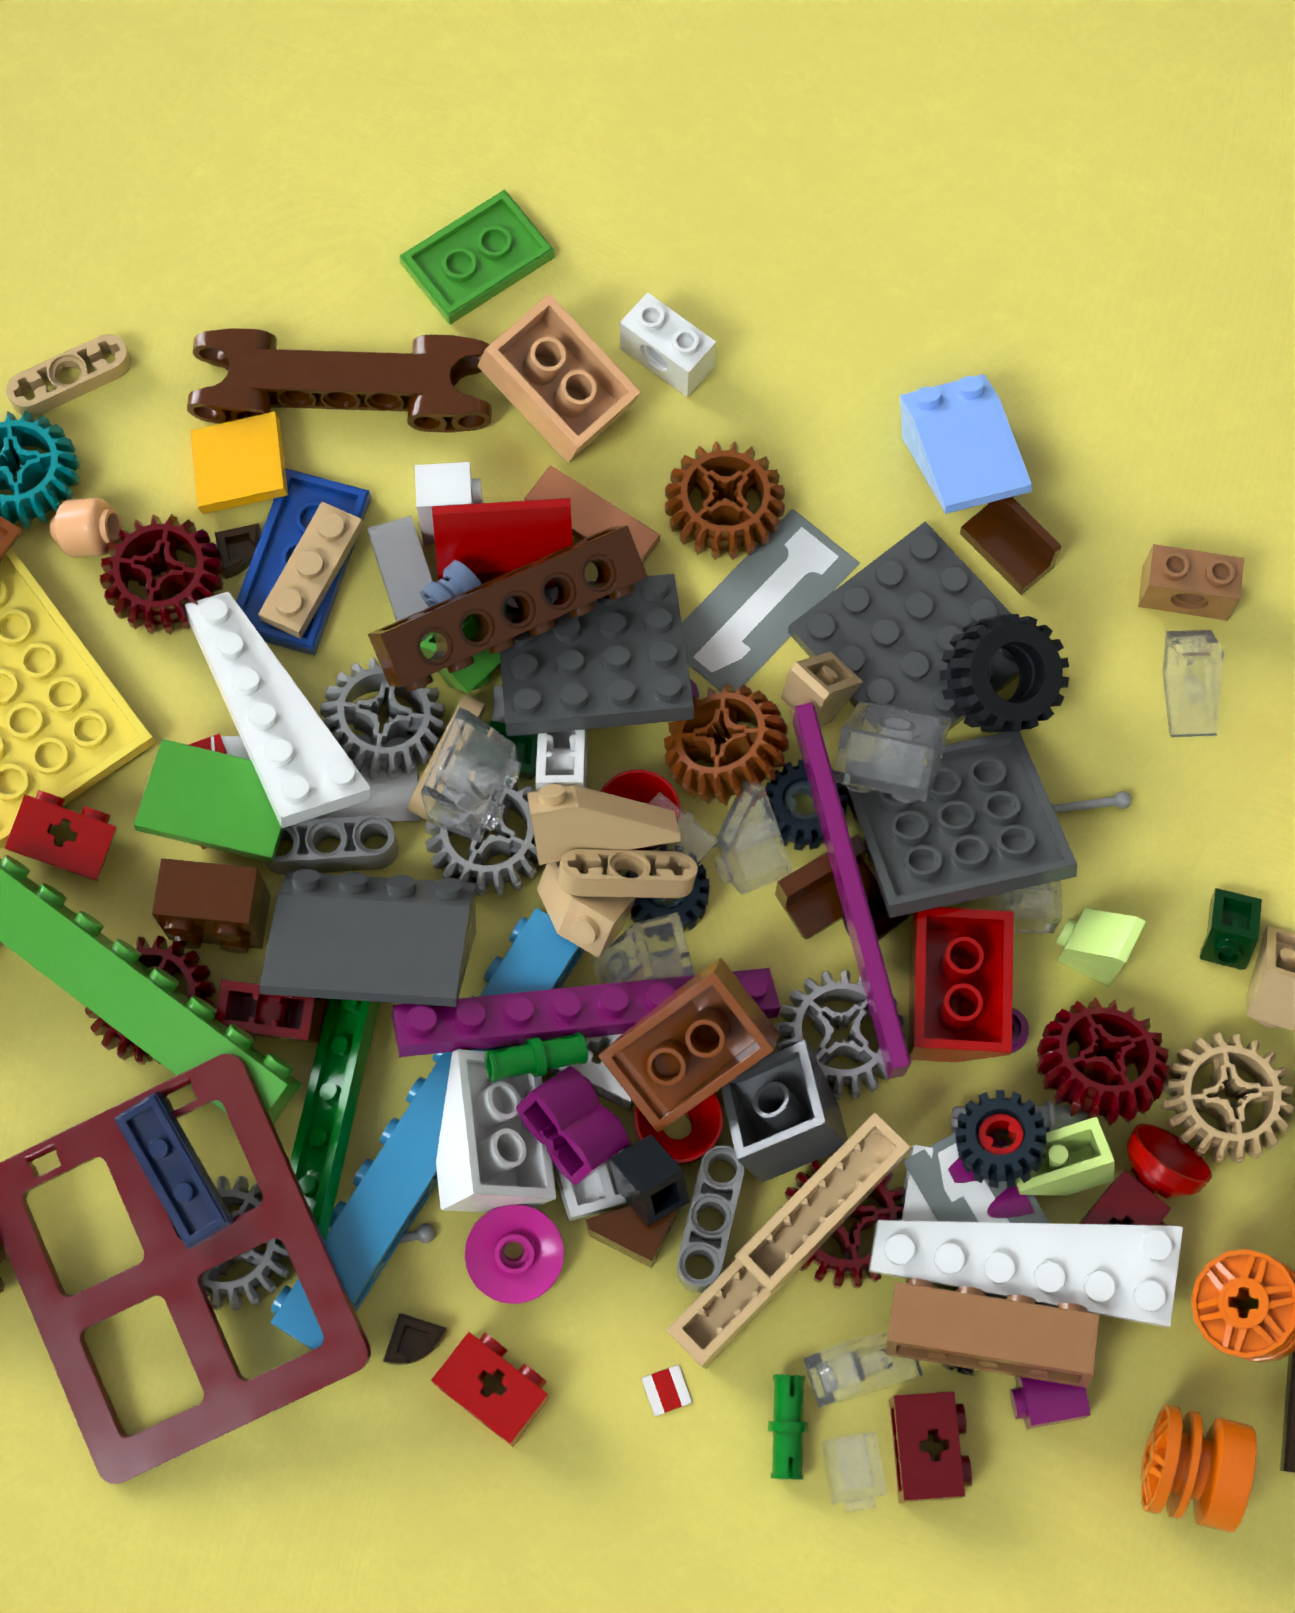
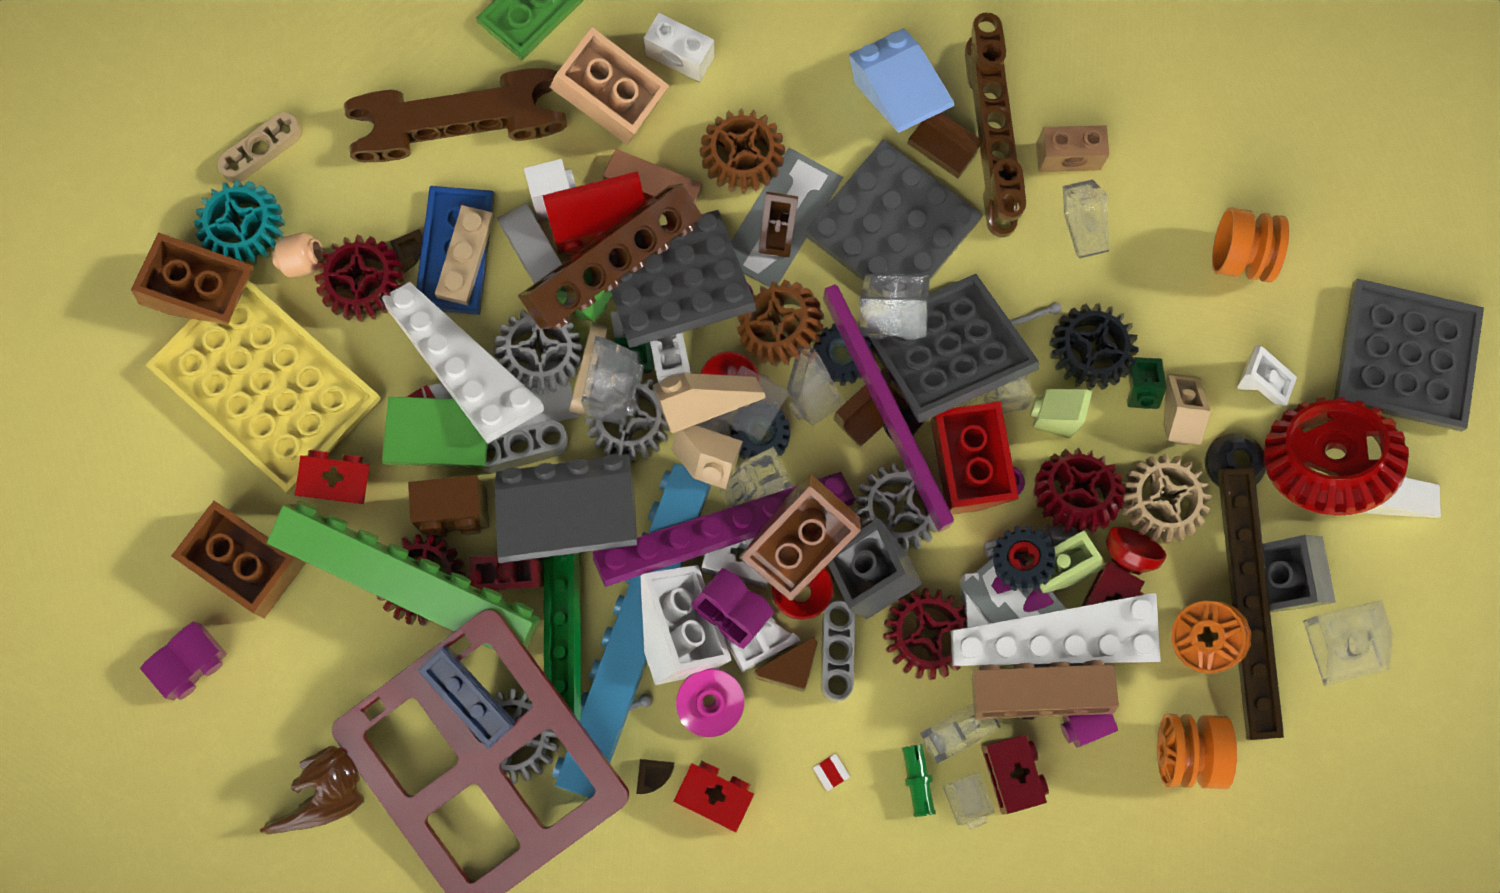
camera: 15 degrees left, 5 degrees up
yellow tile [190,411,288,514] -> none
sand blue wheel [420,560,482,607] -> none
green pin [484,1032,588,1082] -> none
tan beam [557,849,698,898] -> none
black brick [609,1134,690,1227] -> none
tan slope [667,1112,912,1369] -> none
tan slope [781,651,863,726] -> none
black tyre [940,614,1069,733] -> none
none -> reddish brown slope [758,191,799,258]
none -> reddish brown piece [965,12,1026,238]
none -> black gear [1049,303,1139,390]

